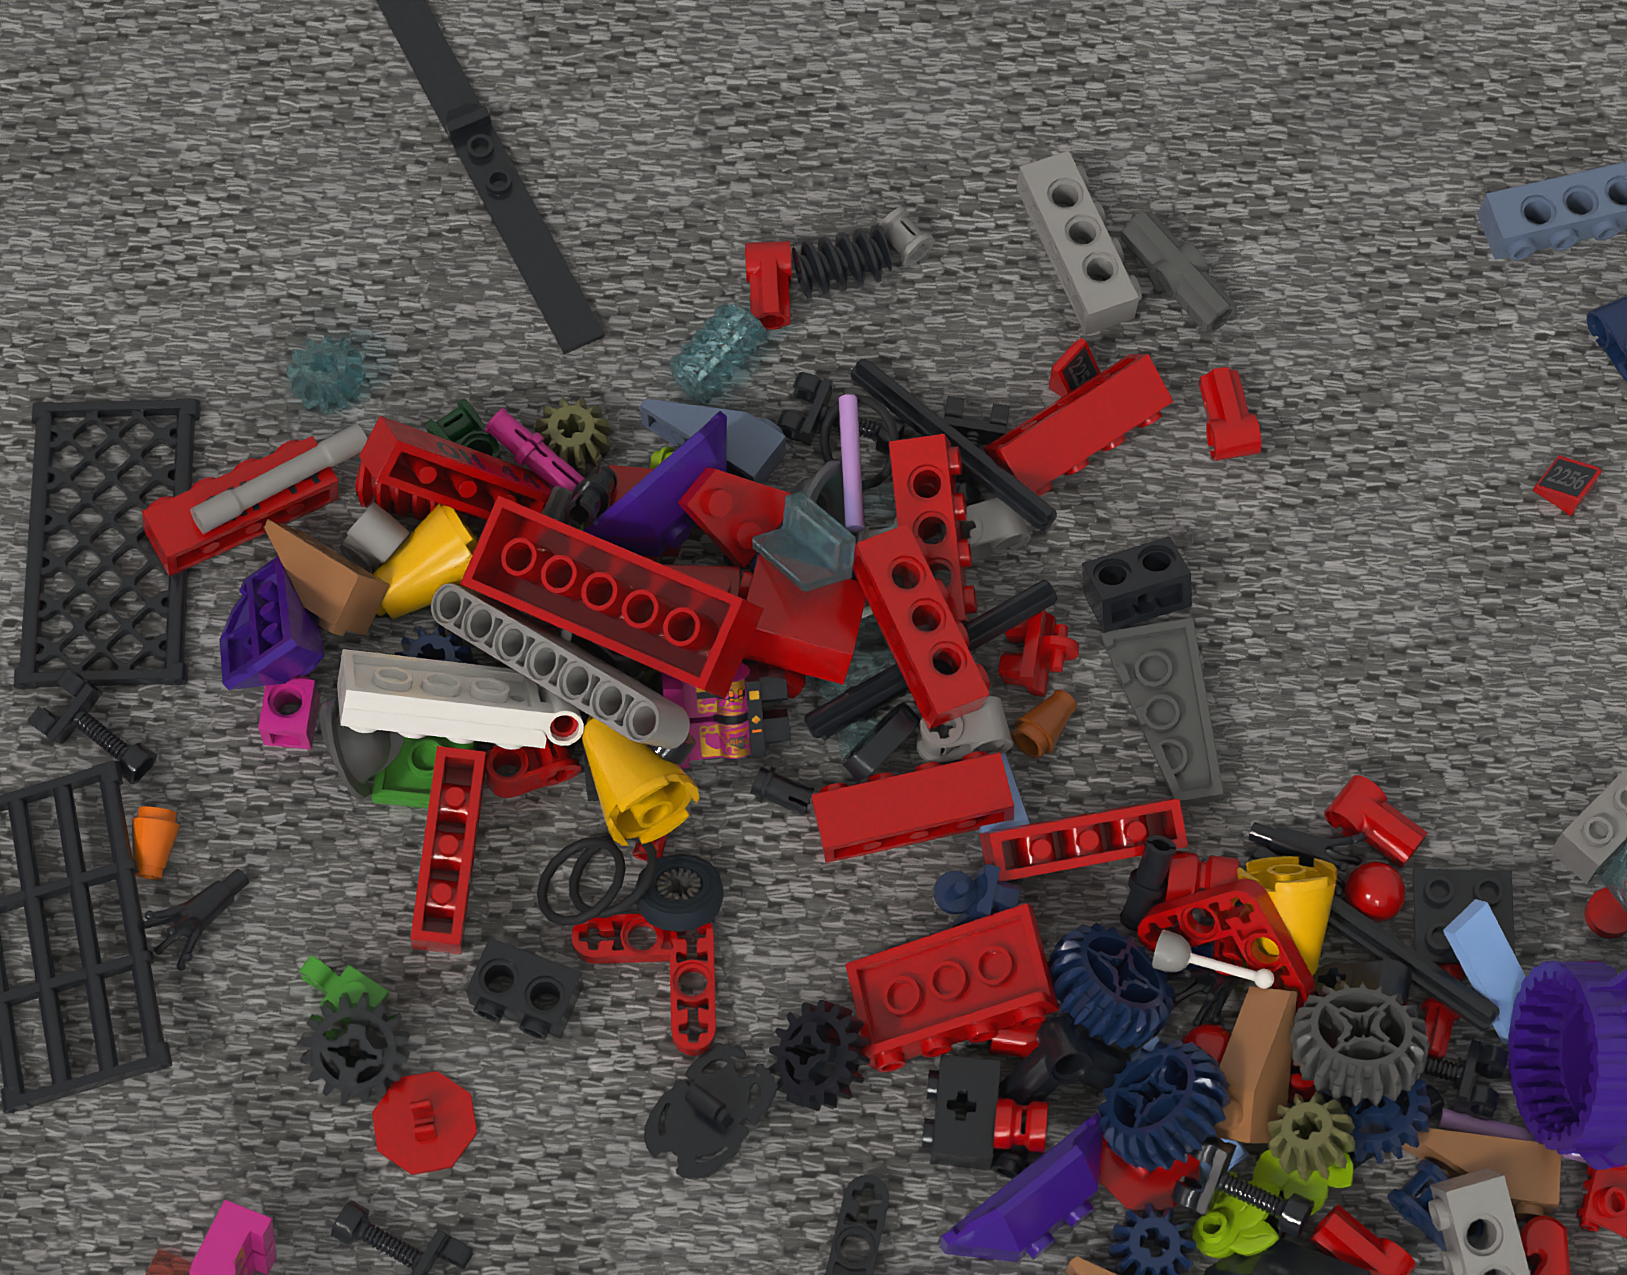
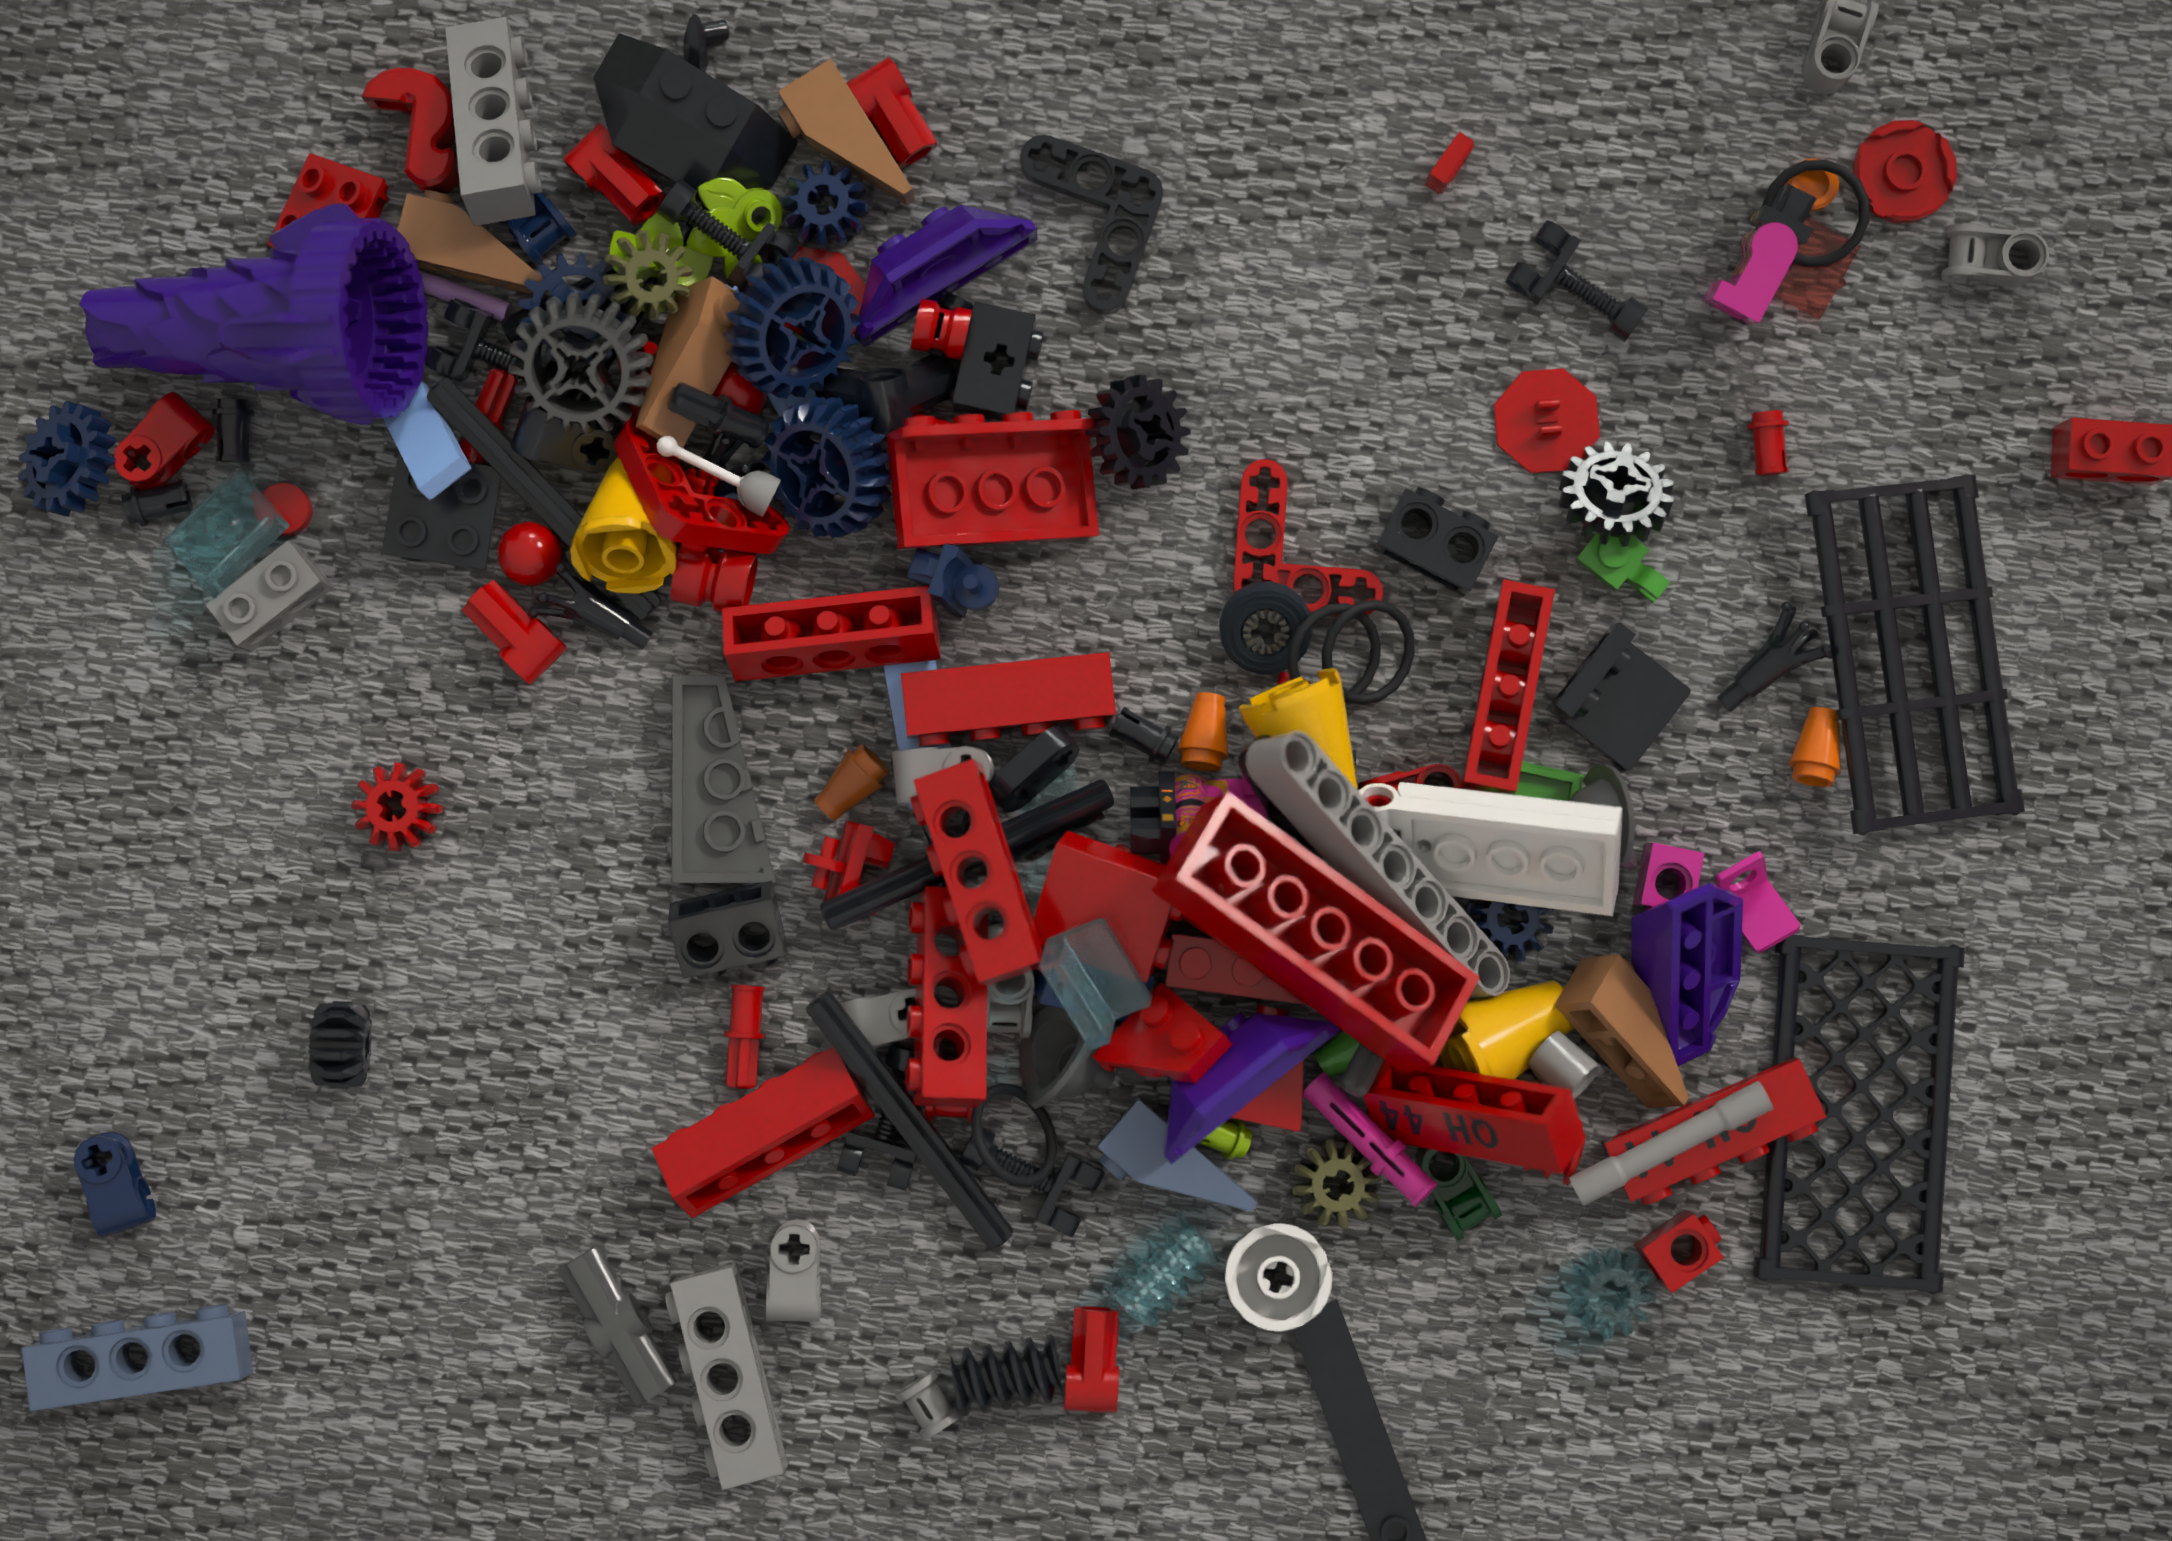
camera: 175 degrees left, 20 degrees up
black bar [28,668,157,785] -> none
black pin [564,466,618,529] -> none
black shield [644,1042,779,1179] -> none
lavender bar [839,395,864,532] -> none
slope [1049,338,1101,397] -> none
black pin [1119,835,1176,931] -> none
red piece [1198,367,1261,461] -> none
slope [1532,455,1602,516] -> none
none -> black gear [308,1001,372,1089]
none -> red gear [351,762,443,852]
none -> black axle [667,382,769,449]
none -> red axle [724,984,766,1089]
none -> light grey piece [766,1218,822,1322]
none -> orange cone [1177,692,1228,772]
none -> white brick [1224,1223,1332,1331]
none -> black bracket [1546,622,1691,770]
none -> red brick [1633,1209,1724,1293]
none -> dark pink bracket [1715,851,1800,953]
none -> red pin [1747,410,1789,476]

